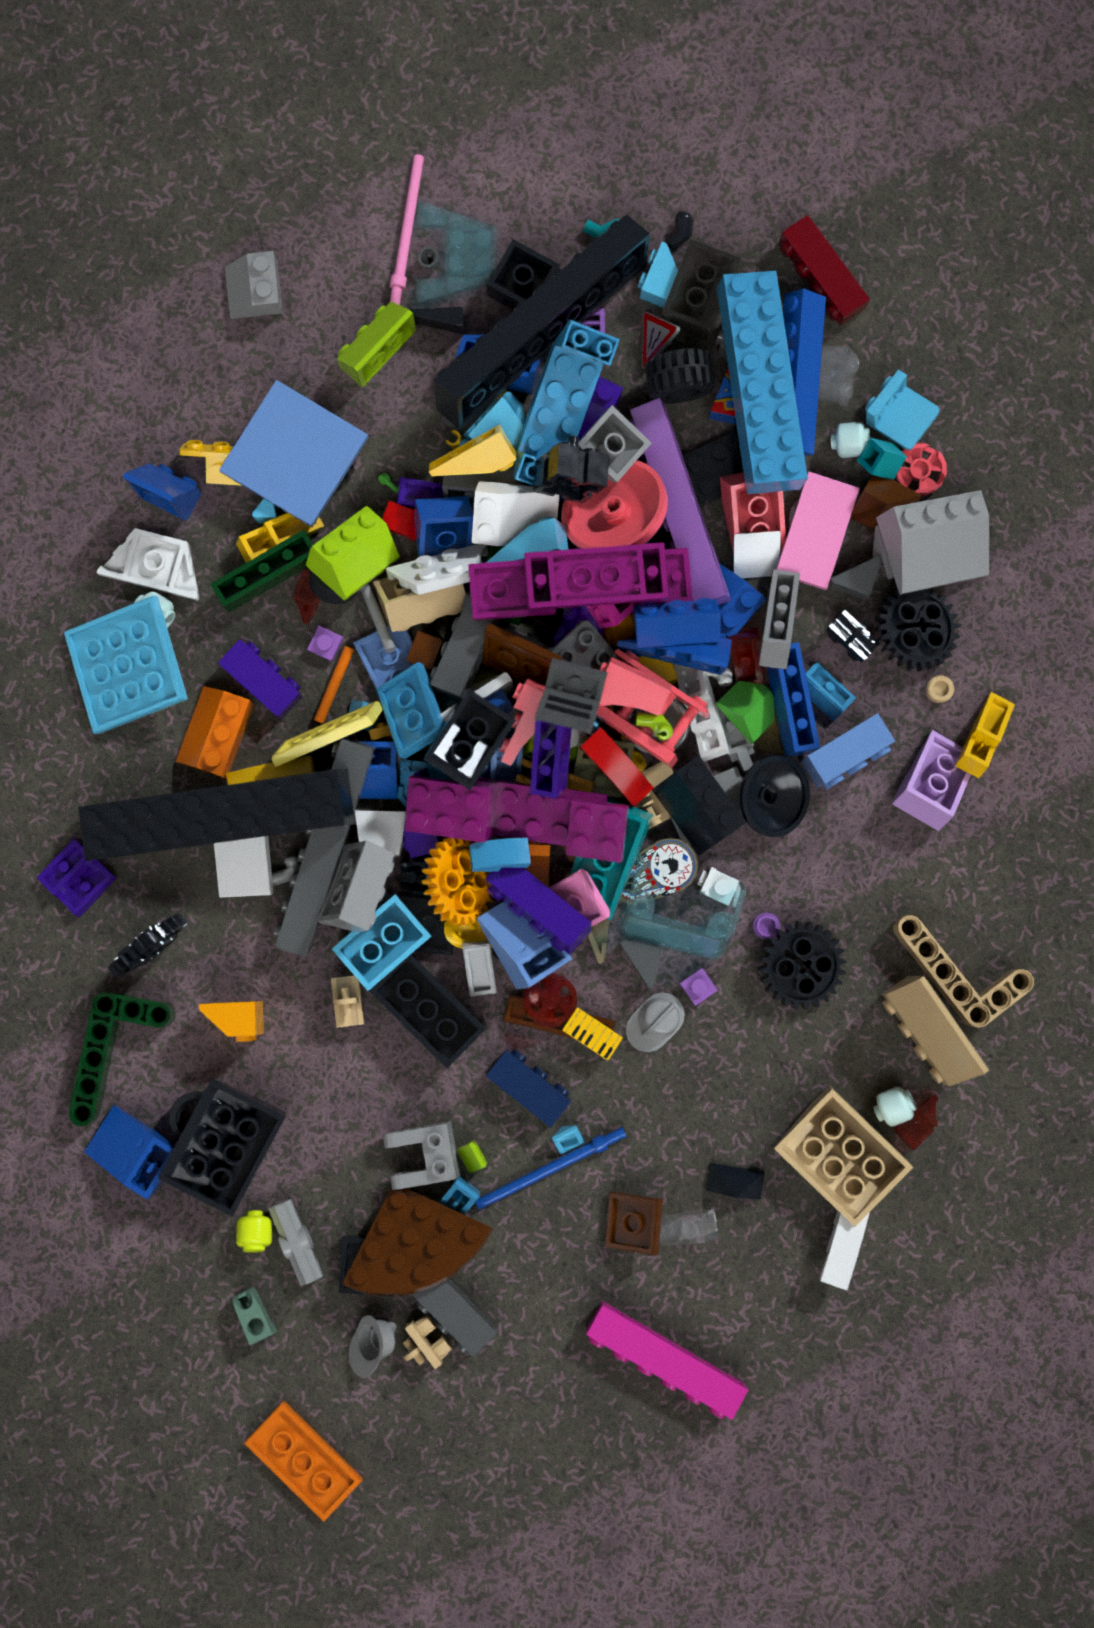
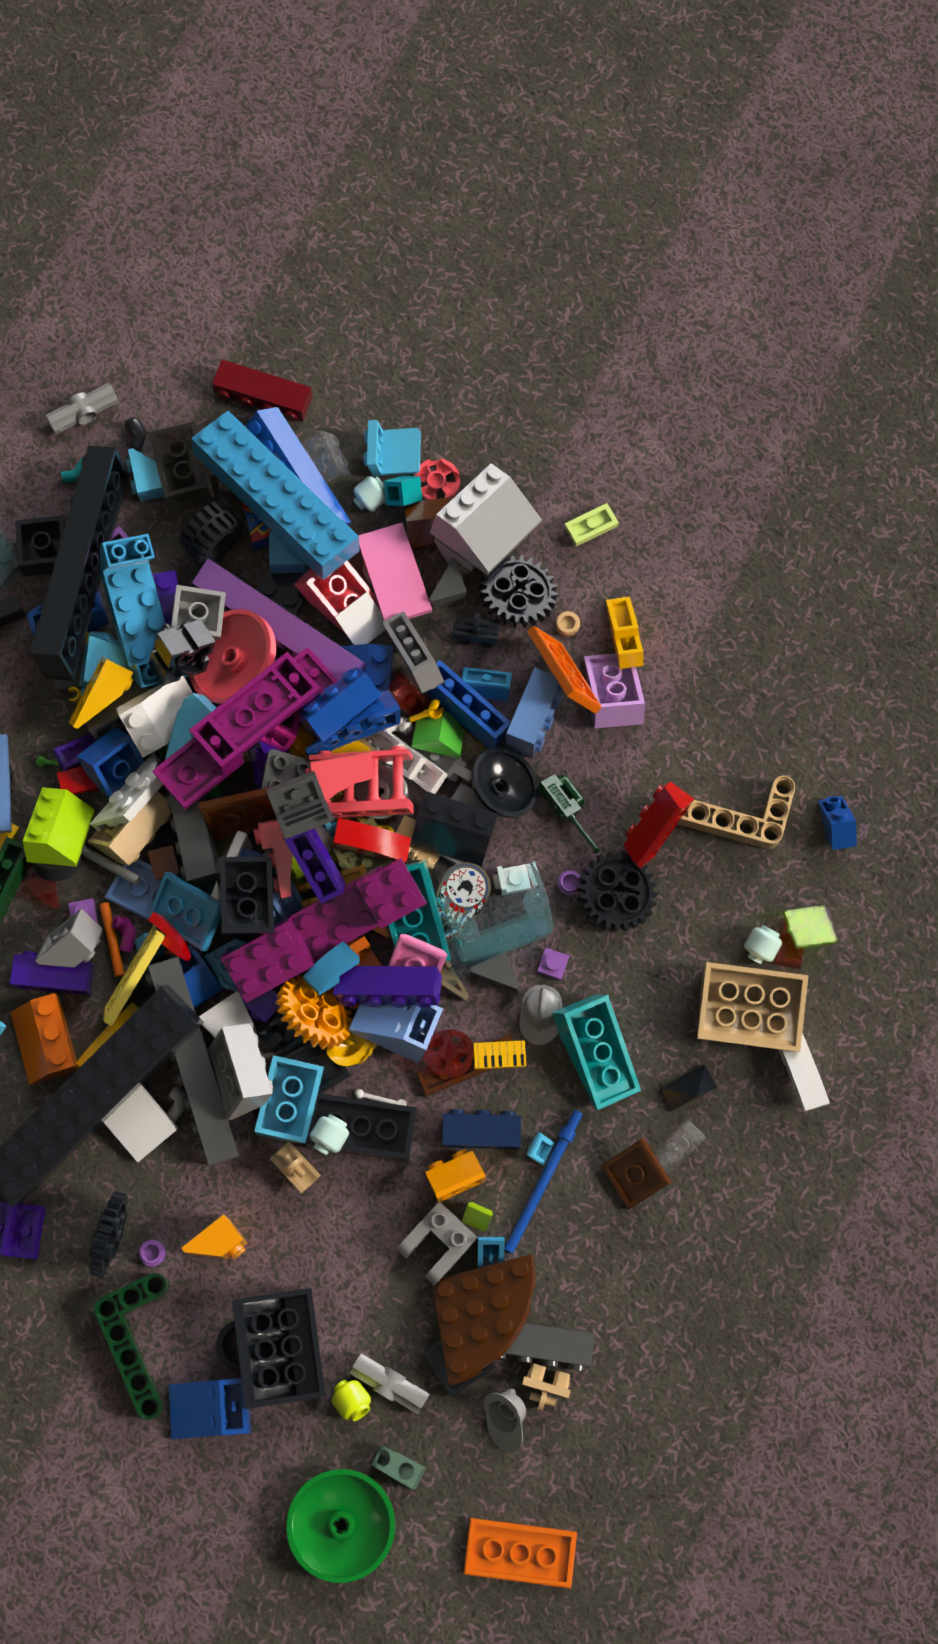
camera: 35 degrees left, 10 degrees down
light grey tile [462,940,497,997] -> none
dark pink brick [586,1301,748,1420] -> none
lime arm [636,712,673,741] -> none
piece [642,312,680,369] -> none
tan slope [881,976,989,1086] -> none
none -> light grey slope [35,908,103,967]
none -> light grey piece [46,383,119,434]
none -> magenta arm [112,916,136,952]
none -> medium lavender plate [139,1240,166,1267]
none -> red slope [148,912,191,961]
none -> dark azure slope [269,530,309,574]
none -> green dish [287,1469,395,1583]
none -> light aqua head [310,1114,349,1155]
none -> white hinge [354,1089,406,1106]
none -> yellow hand [409,699,444,722]
none -> light orange slope [425,1149,486,1202]
none -> orange tile [527,626,602,714]
none -> dark green piece [537,774,600,853]
none -> teal slope [552,994,641,1110]
none -> yellowish green plate [565,503,619,547]
none -> red slope [623,781,695,869]
none -> clear neon green piece [783,905,837,949]
none -> blue slope [818,796,857,850]

